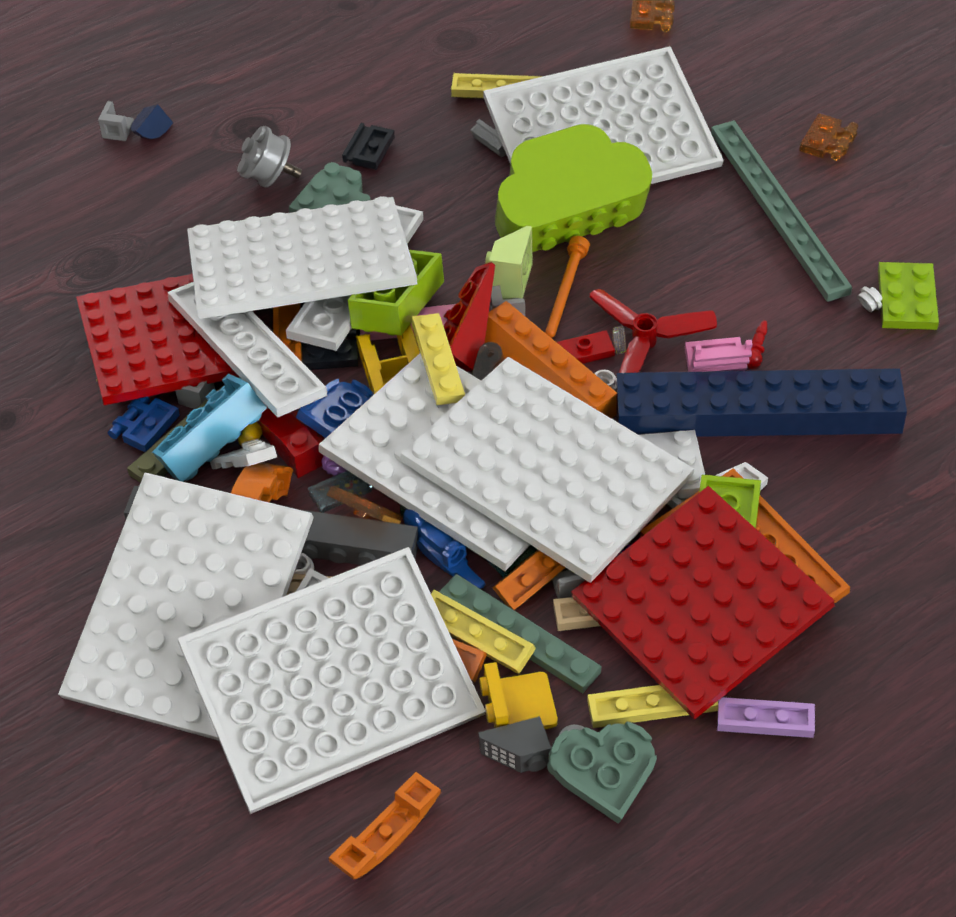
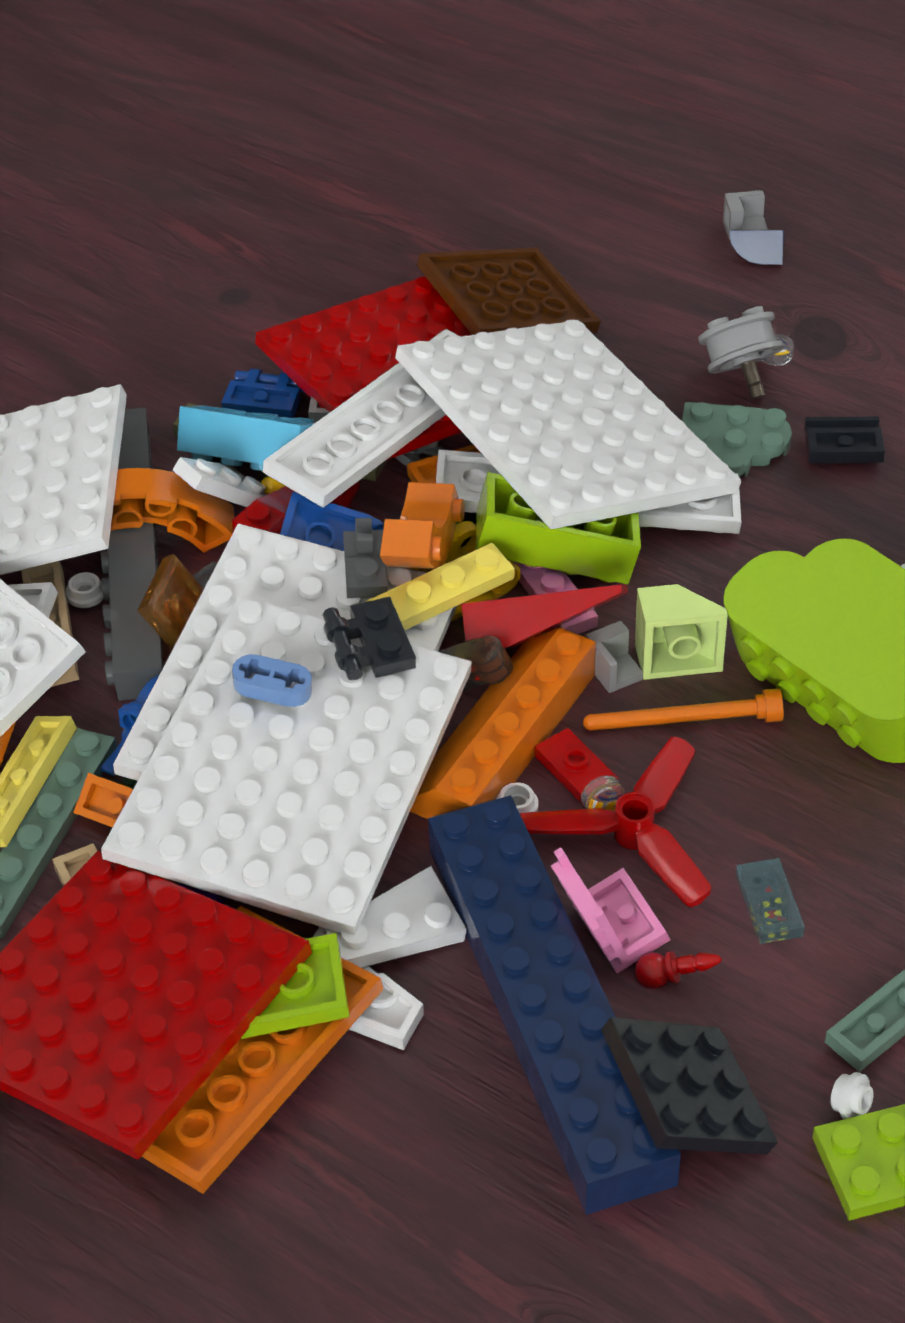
camera: 70 degrees right, 5 degrees down
none -> medium blue beam [232,654,312,707]
none -> black plate [322,596,416,680]
none -> dark grey plate [343,518,388,598]
none -> orange brick [380,482,465,569]
none -> reddish brown plate [417,248,601,335]
none -> black plate [601,1017,778,1154]
none -> clear light blue tile [736,858,805,944]

